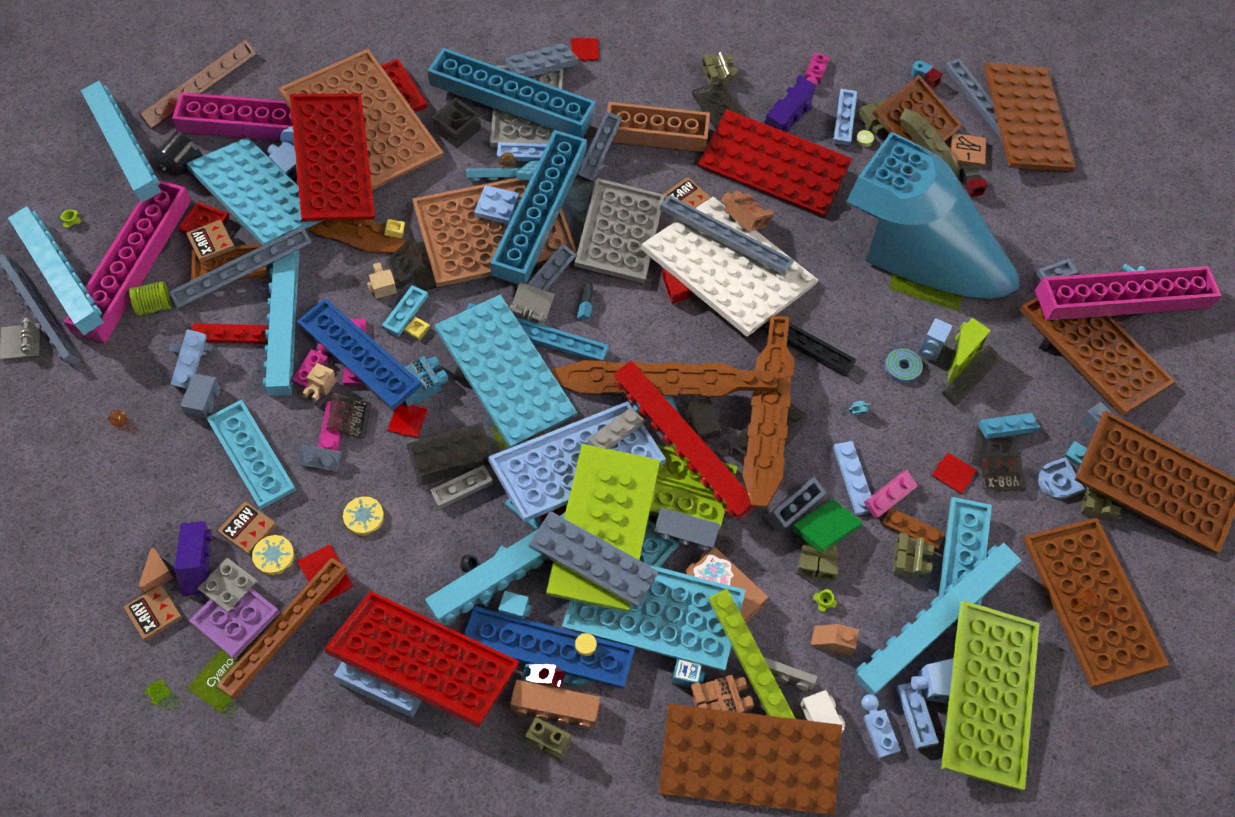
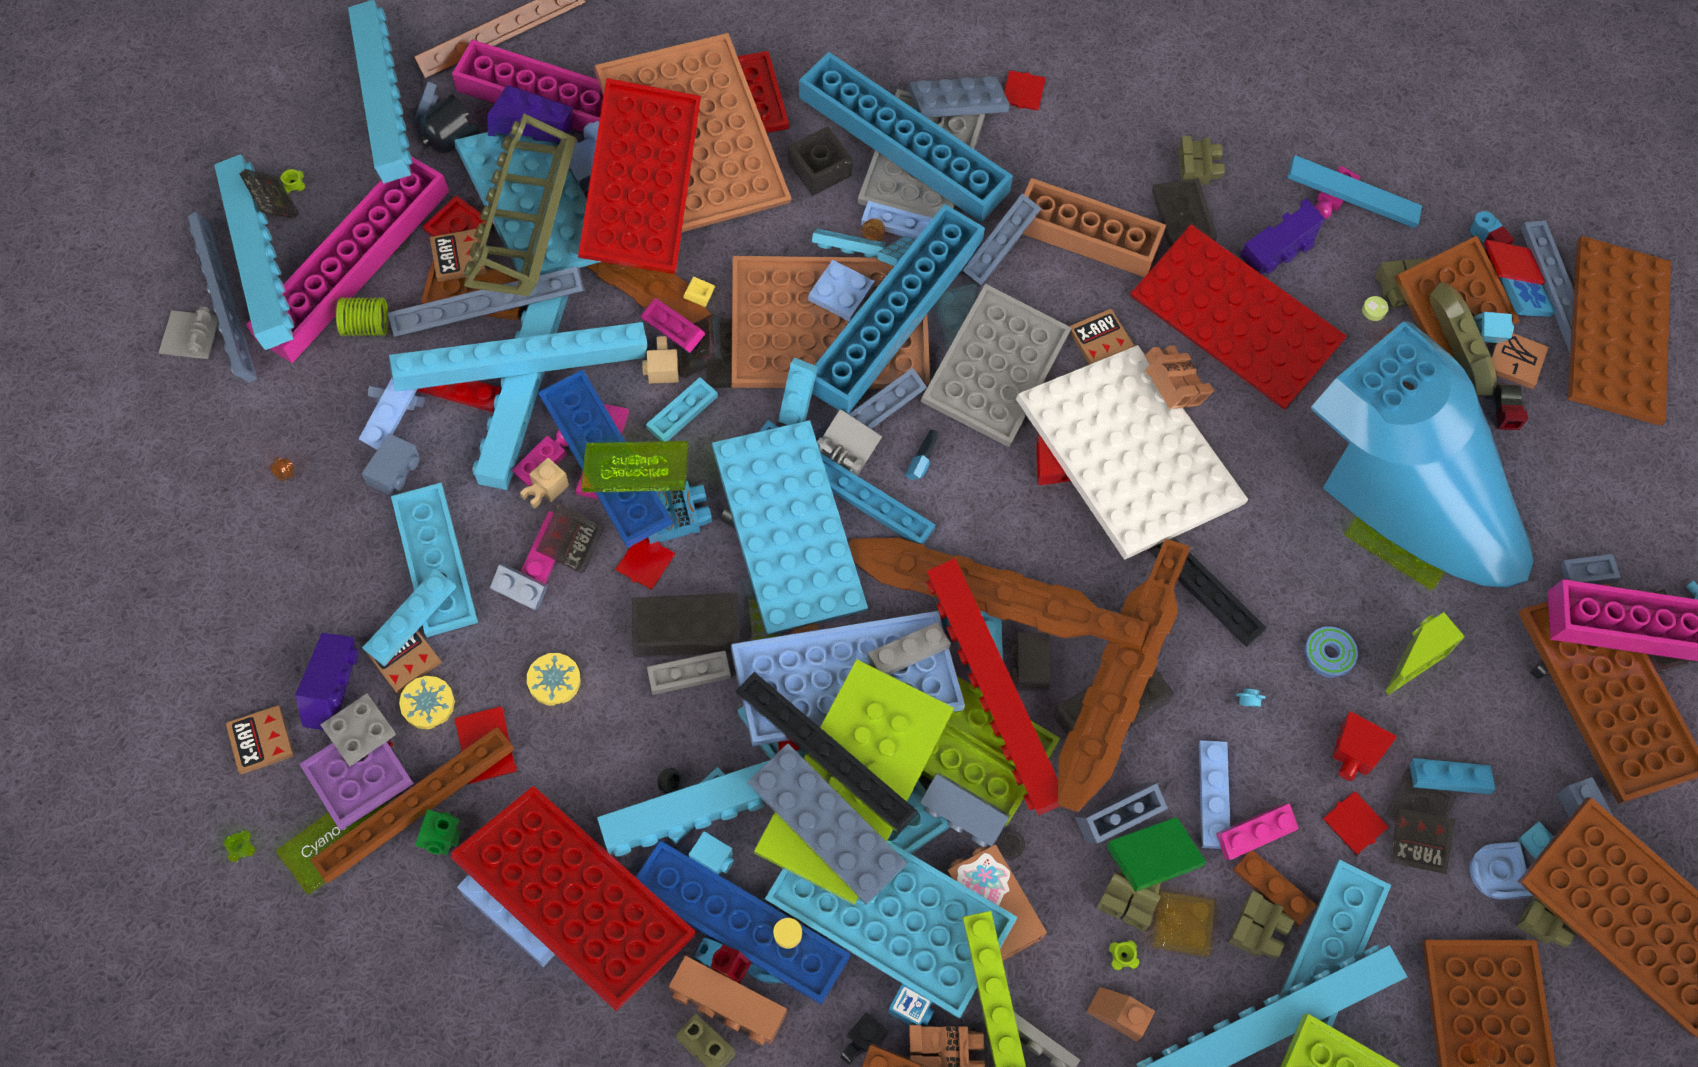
camera: 15 degrees right, 5 degrees up
nougat slope [138,548,173,594] -> none
light yellow tile [404,317,430,341] -> none
sand blue plate [659,195,794,276] -> none
light blue plate [833,89,857,146] -> none
light blue piece [919,318,952,361] -> none
clear smoke plate [941,345,1002,406] -> none
none -> clear smoke tile [239,169,299,219]
none -> medium azure plate [362,569,456,666]
none -> medium azure brick [389,322,647,392]
none -> sand blue plate [412,82,438,126]
none -> green brick [415,809,461,855]
none -> olive window [463,114,577,296]
none -> dark purple wedge [487,85,573,143]
none -> clear neon green tile [581,441,689,492]
none -> dark pink plate [640,298,705,353]
none -> black tile [736,671,918,834]
none -> medium azure plate [778,358,818,425]
none -> black plate [840,1012,888,1065]
none -> clear yellow hinge [1152,891,1215,957]
none -> dark azure tile [1287,155,1422,228]
none -> red torso [1332,711,1397,781]
none -> medium azure brick [1473,312,1514,343]
none -> red piece [1484,240,1545,285]
none -> dark azure tile [1498,277,1556,317]

